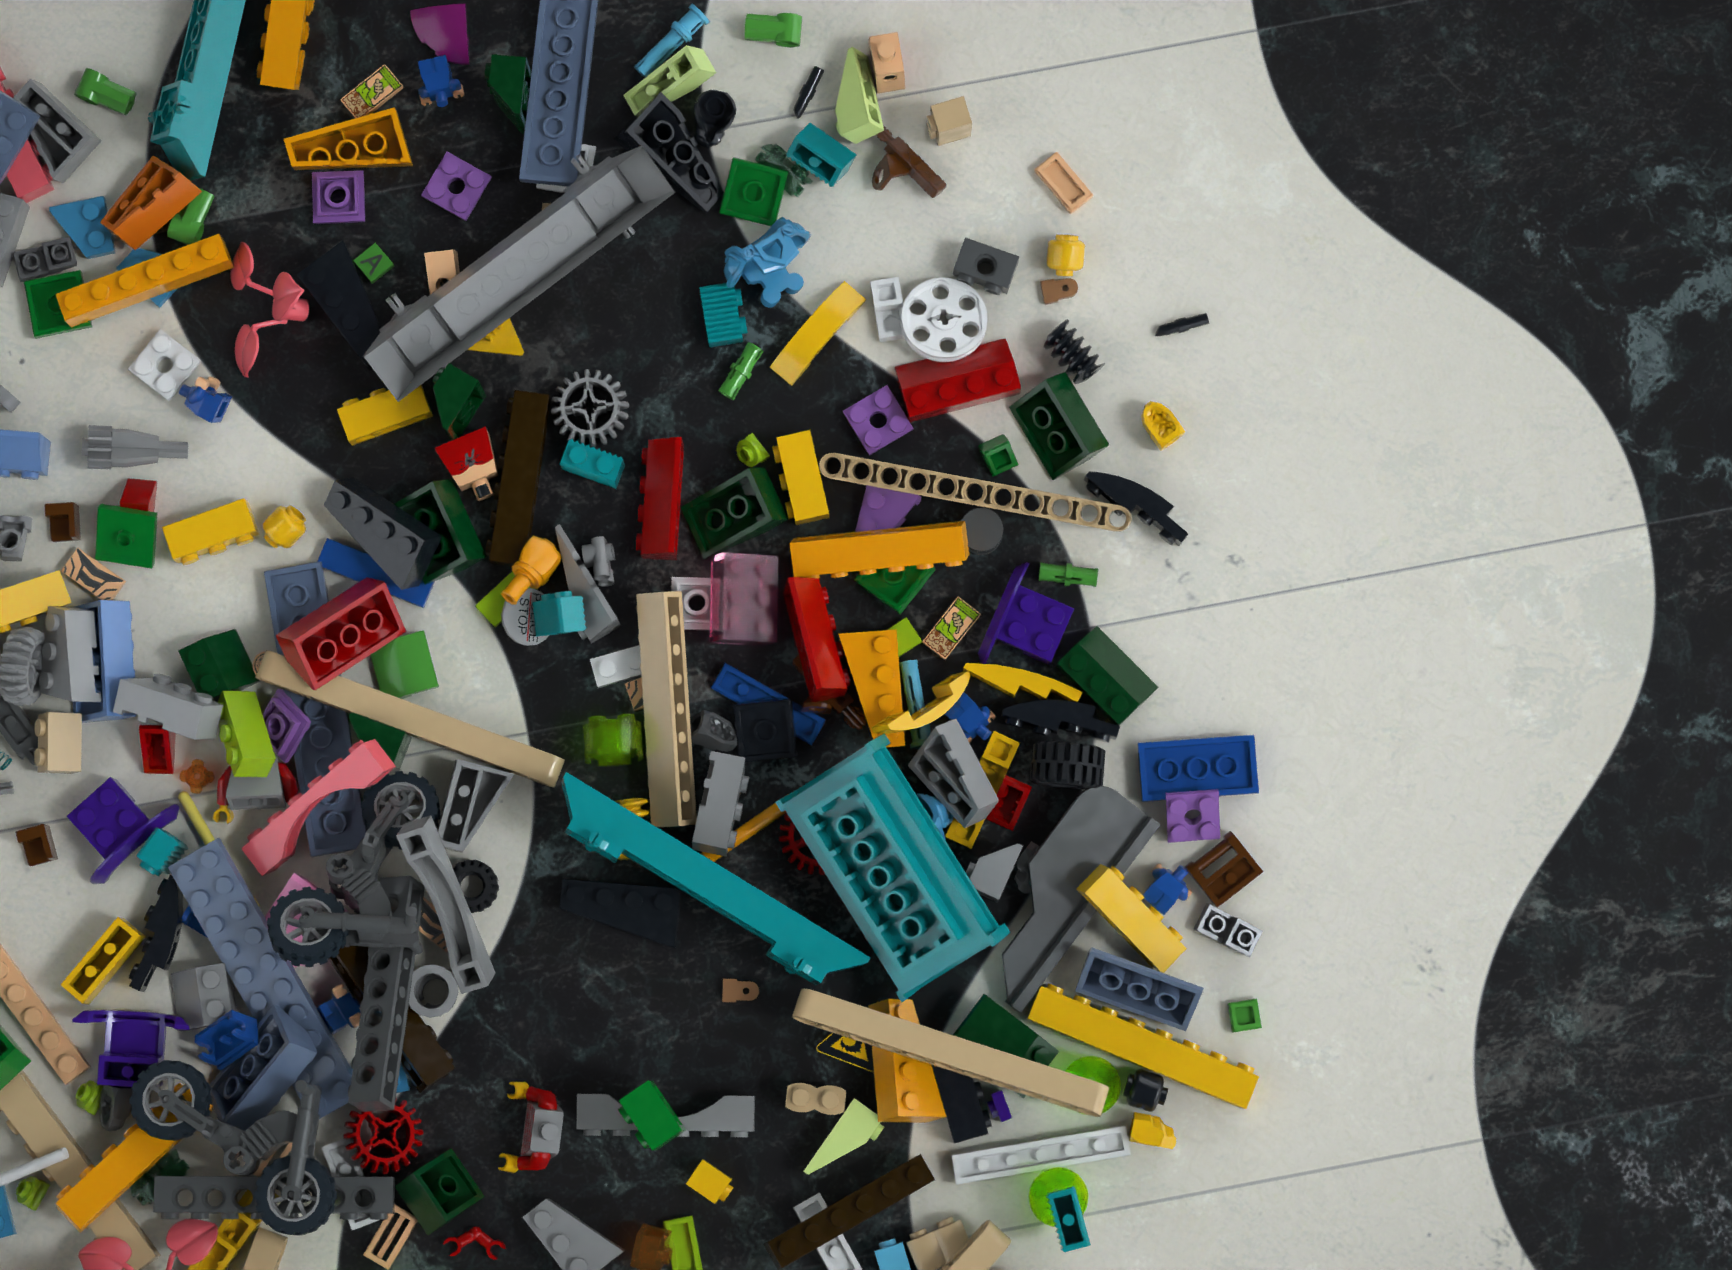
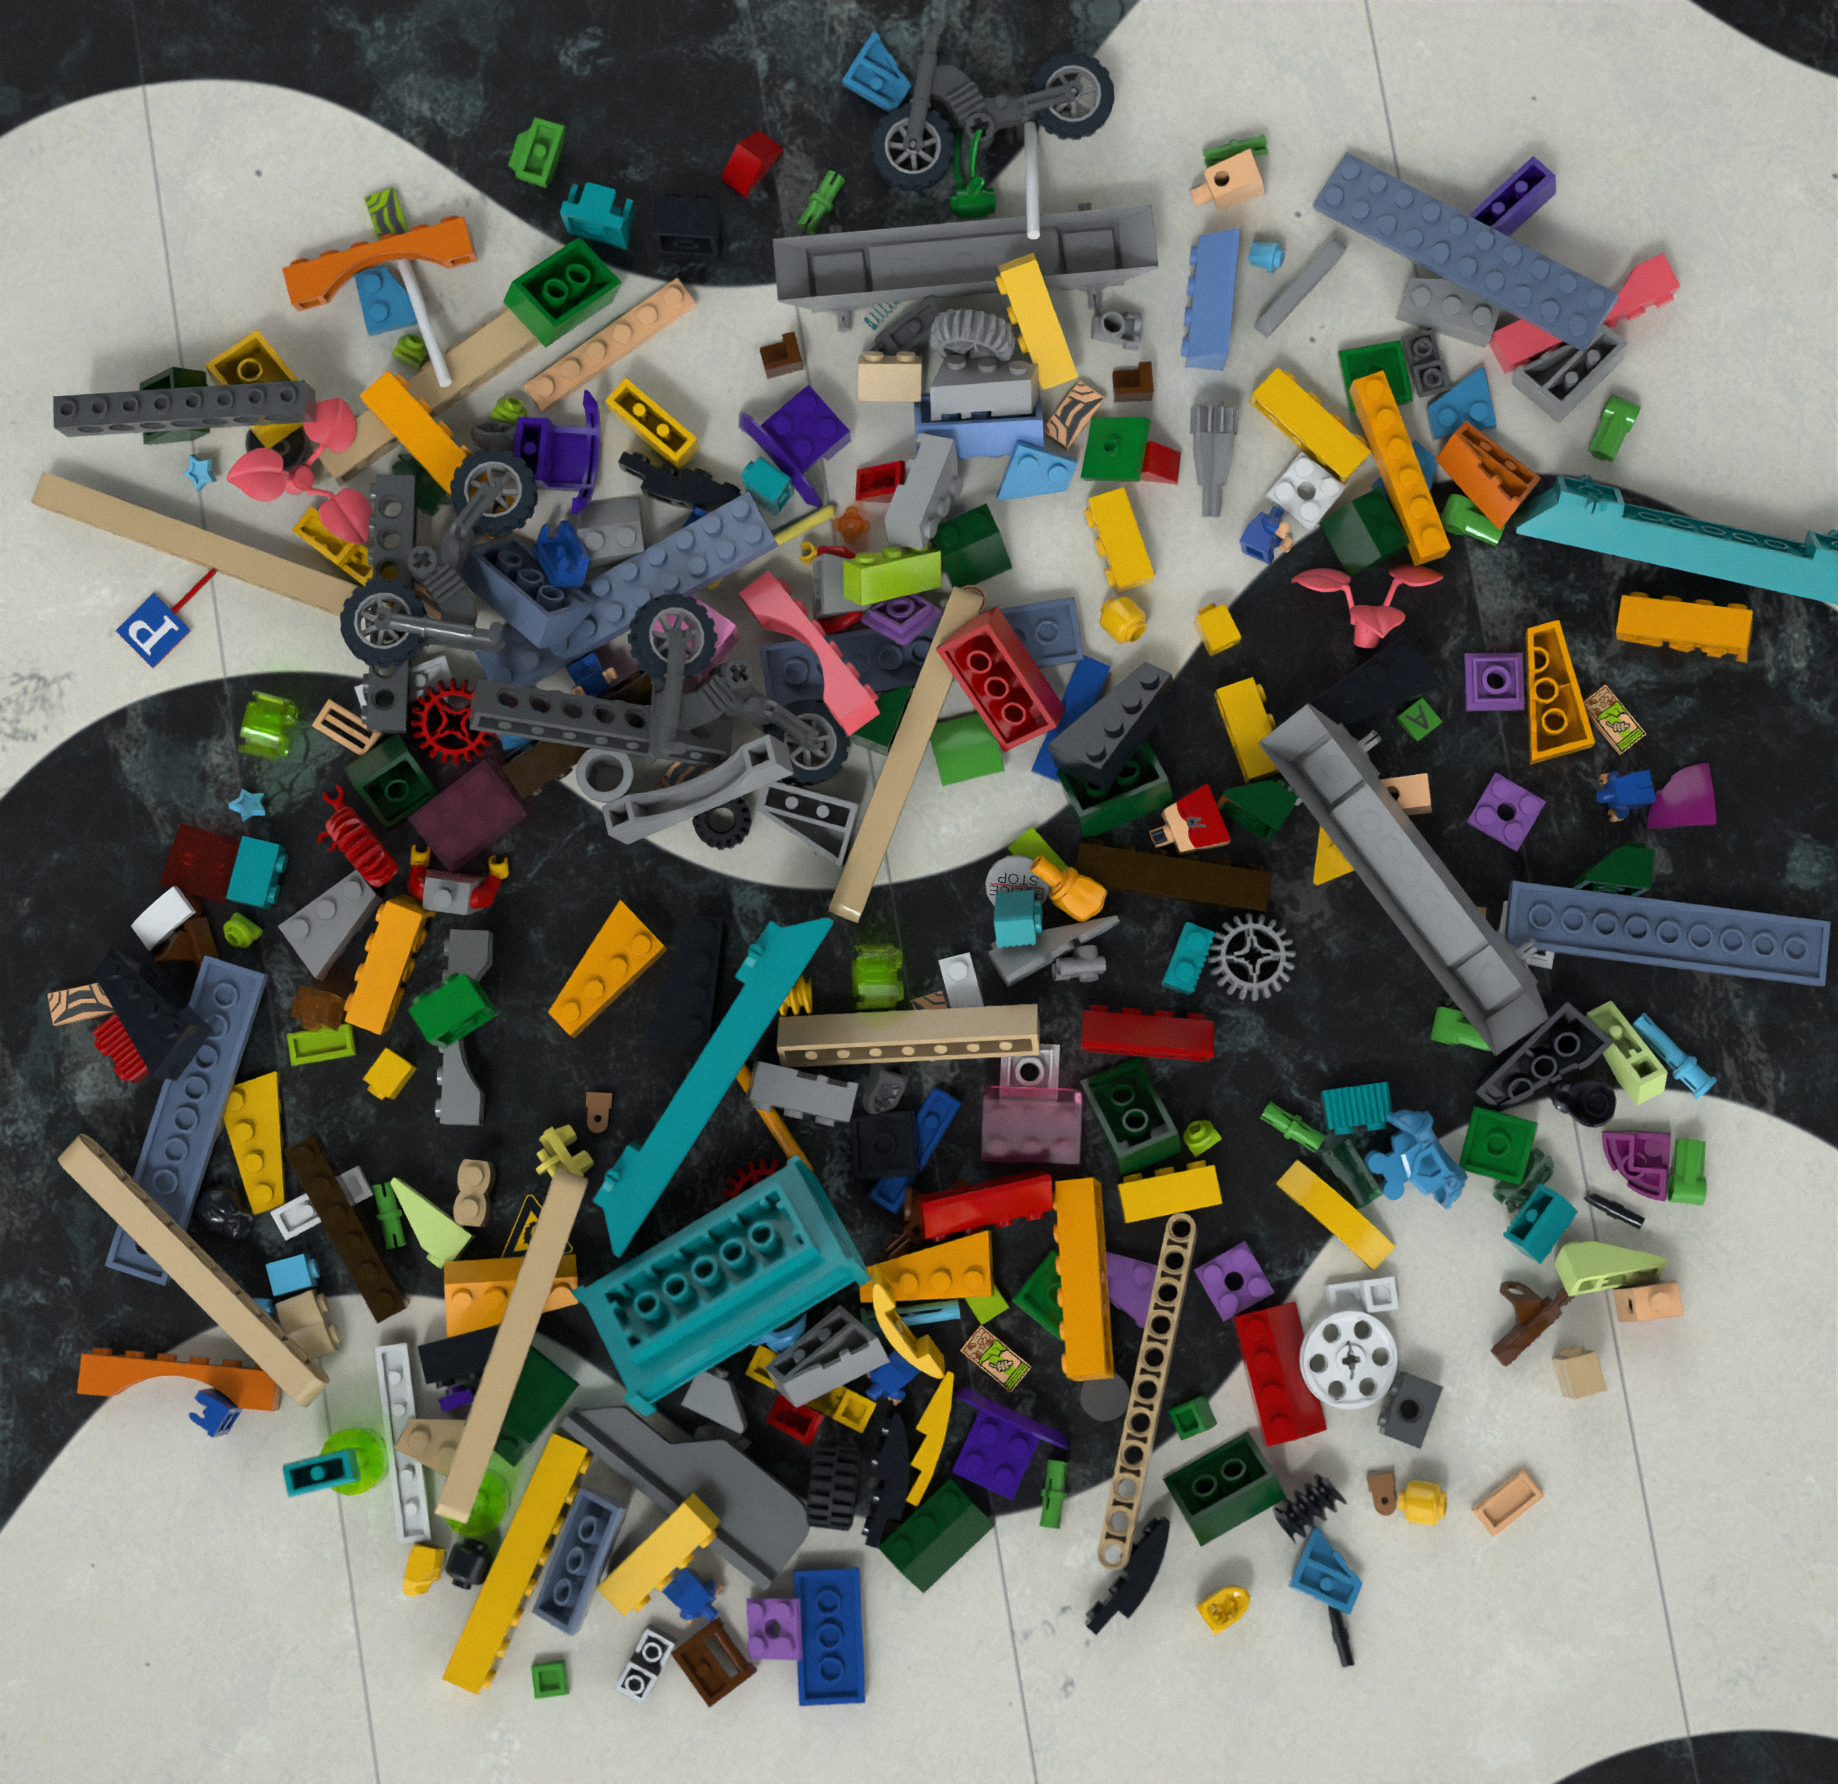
camera: 95 degrees right, 0 degrees up
none -> red gear [325,806,398,888]
none -> light orange wedge [344,894,437,1035]
none -> bright green pin [372,1182,407,1249]
none -> tan wing [393,1419,466,1476]
none -> clear pink brick [408,759,528,873]
none -> light yellow hips [535,1124,594,1179]
none -> light orange wedge [548,900,668,1038]
none -> dark azure wing [996,440,1078,501]
none -> yellow brick [1194,603,1242,657]
none -> yellow brick [1249,367,1371,484]
none -> dark azure wing [1288,1528,1363,1615]
none -> dark green slope [1319,487,1410,578]
none -> clear green hinge [1322,1138,1384,1210]
none -> bright green piece [1430,1007,1491,1052]
none -> magenta brick [1602,1131,1671,1201]

